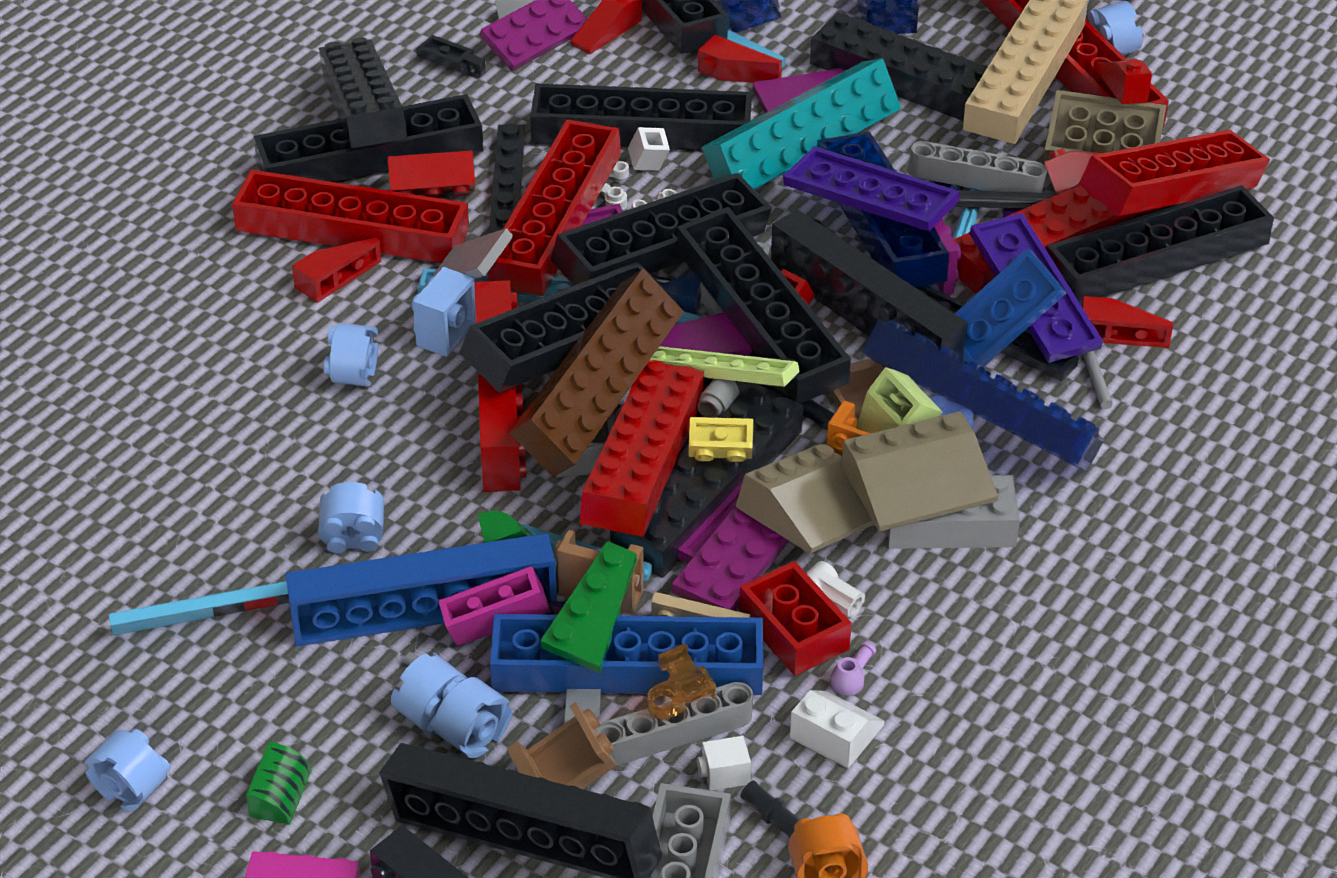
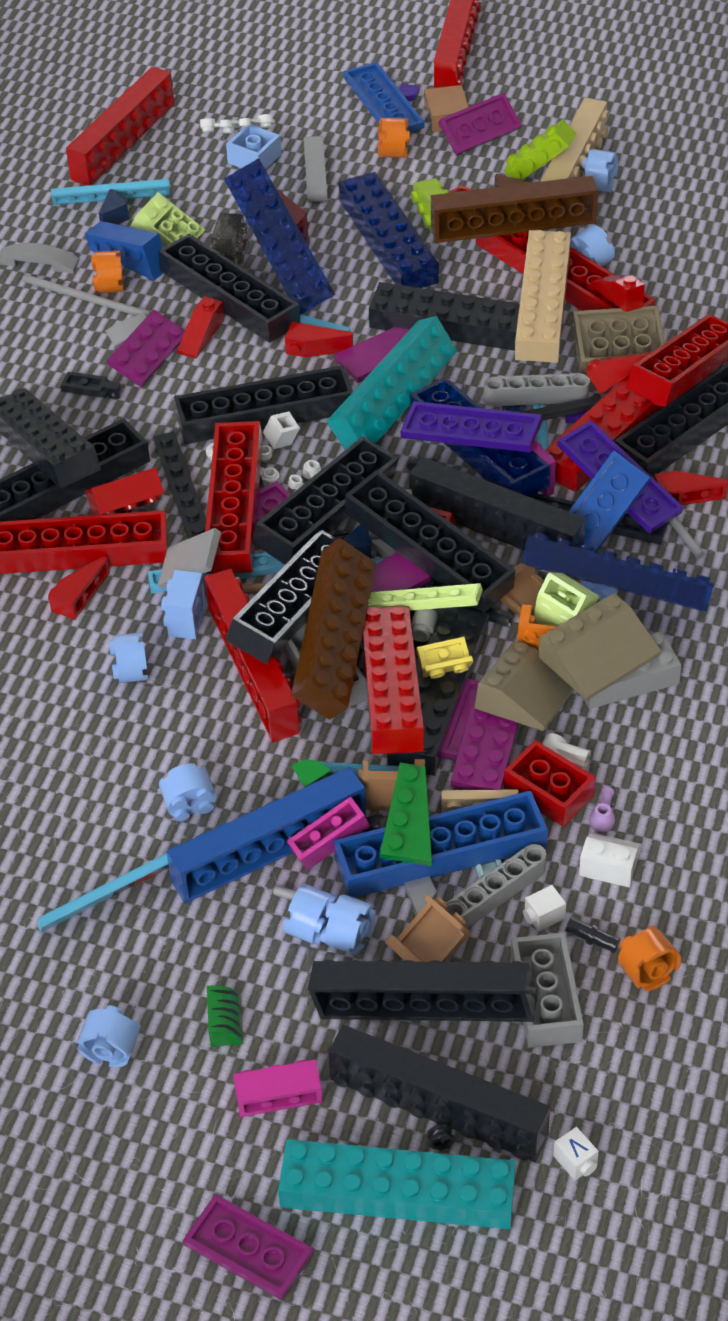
camera: 15 degrees left, 5 degrees up
clear orange piece [647,643,716,719] -> none

